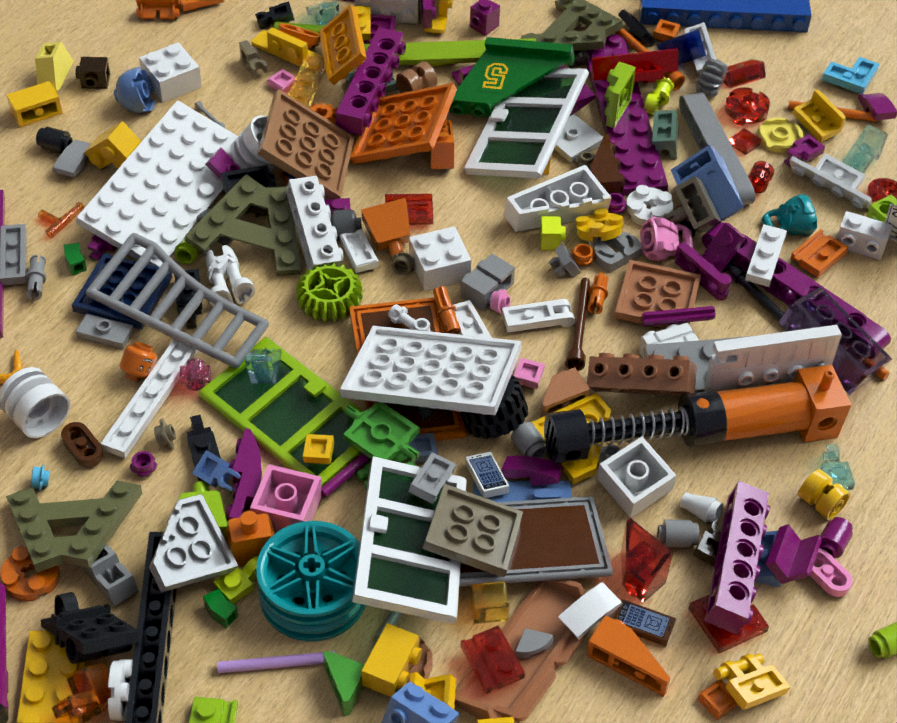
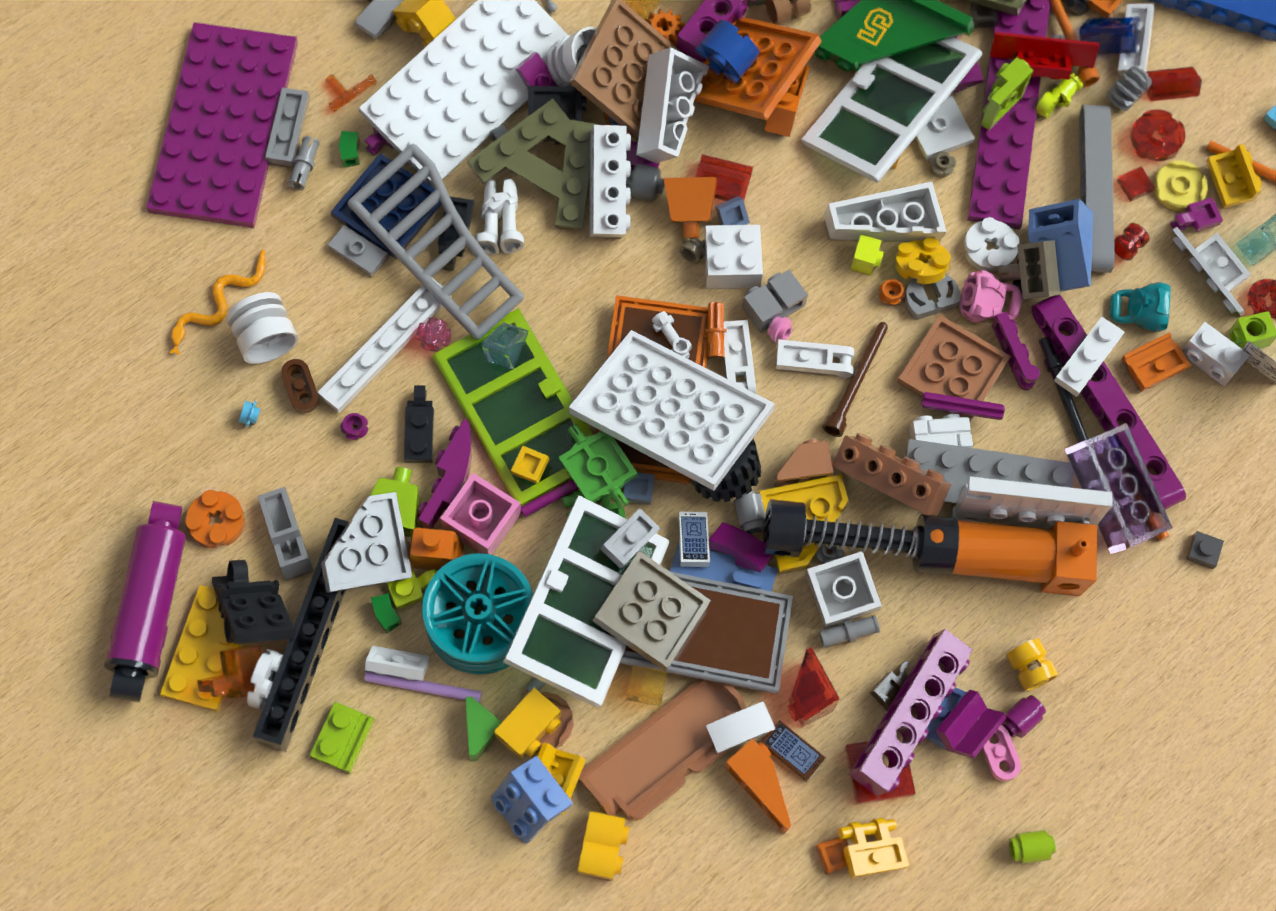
camera: 15 degrees right, 20 degrees up
olive plate [6,480,143,573] -> none
orange head [119,342,157,382] -> none
dark tan plate [154,418,176,449] -> none
lime cone [175,239,199,264] -> none
medium blue plate [192,450,240,491] -> none
lime gear [296,263,363,322] -> none
white plate [340,229,379,273] -> none
clear red plate [460,625,525,694] -> none
bright pink plate [514,358,545,389] -> none
light grey tile [516,628,553,658] -> none
light grey tile [549,244,581,277] -> none
orange axle [587,272,609,314] -> none
reddish brown slope [590,133,625,194] -> none
magenta plate [608,193,627,214] -> none
sand green hinge [652,110,679,159] -> none
light grey brick [657,519,699,548] -> none
white cone [680,492,723,524] -> none
magenta plate [702,223,747,273] -> none
clear light blue plate [820,443,855,490] -> none
none -> white plate [365,646,429,681]
none -> white wedge [636,47,709,163]
none -> blue brick [695,20,760,84]
none -> sand blue plate [715,196,750,225]
none -> light grey pin [819,615,880,648]

